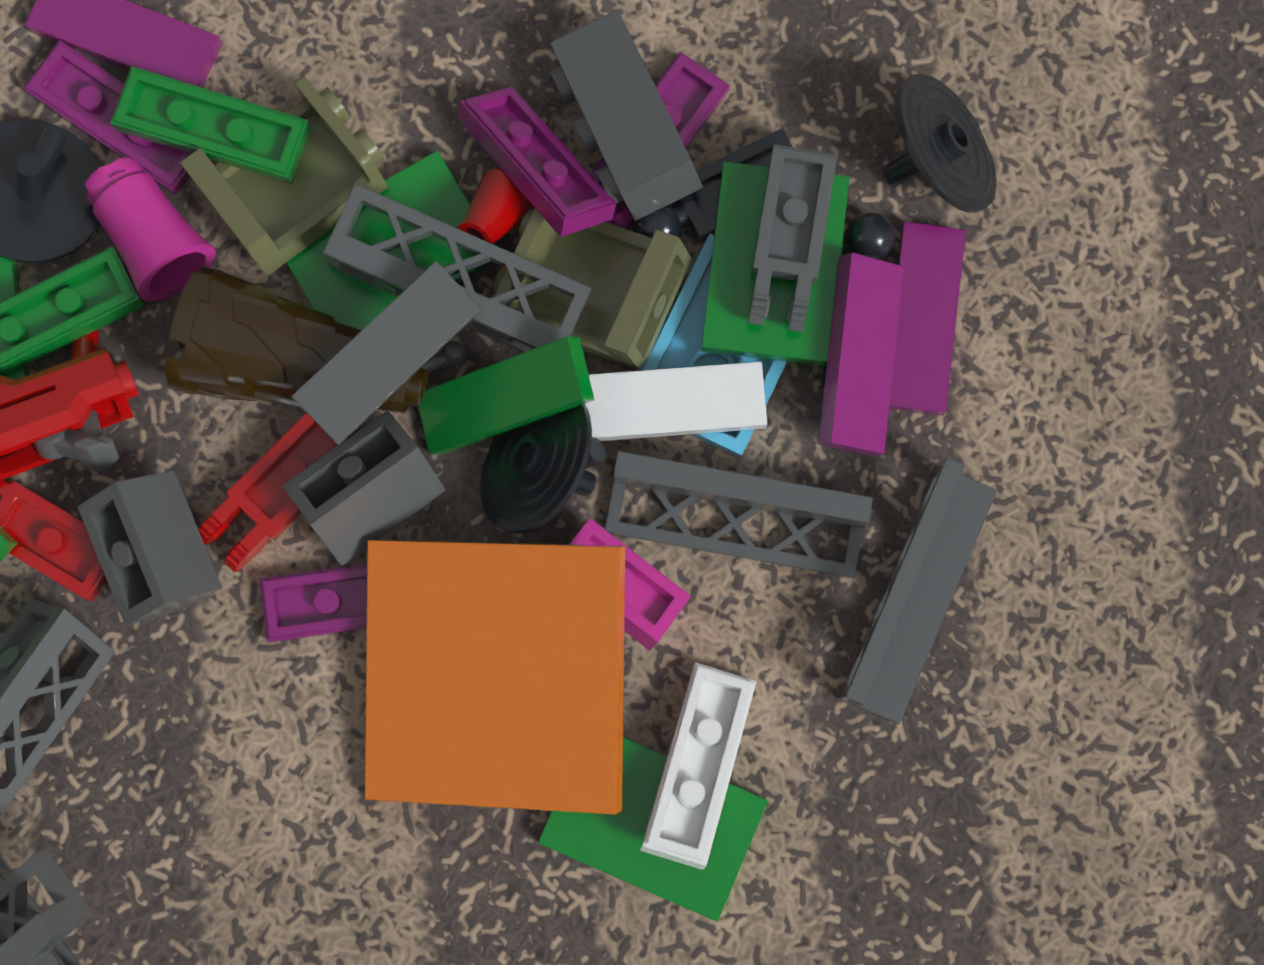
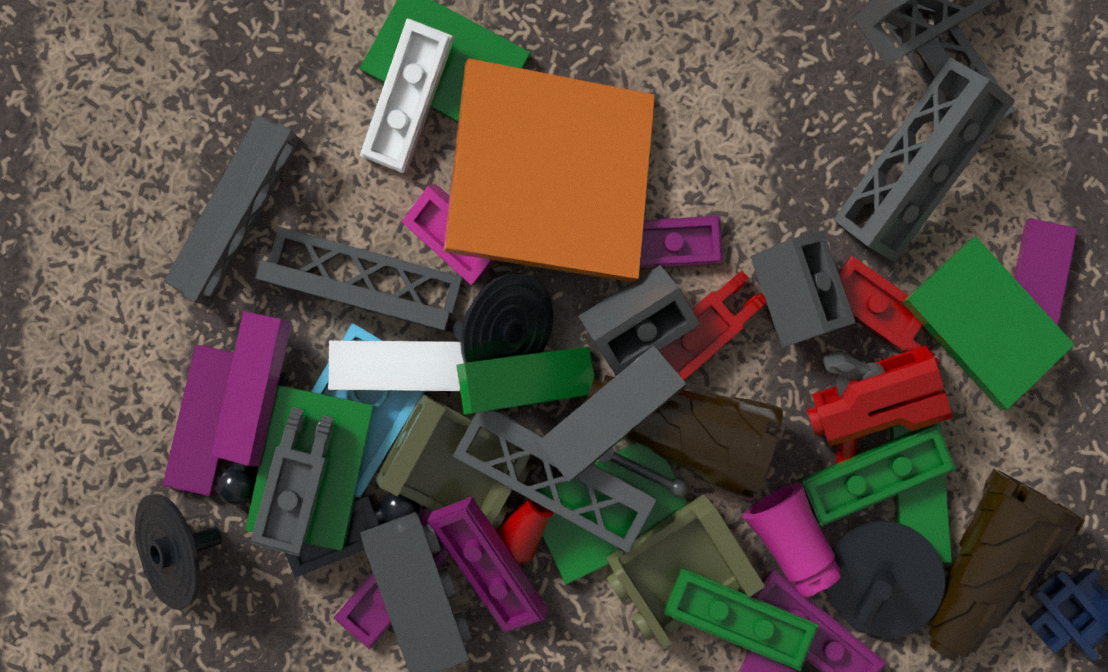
camera: 175 degrees left, 5 degrees up
none -> dark grey hinge [598,448,689,498]

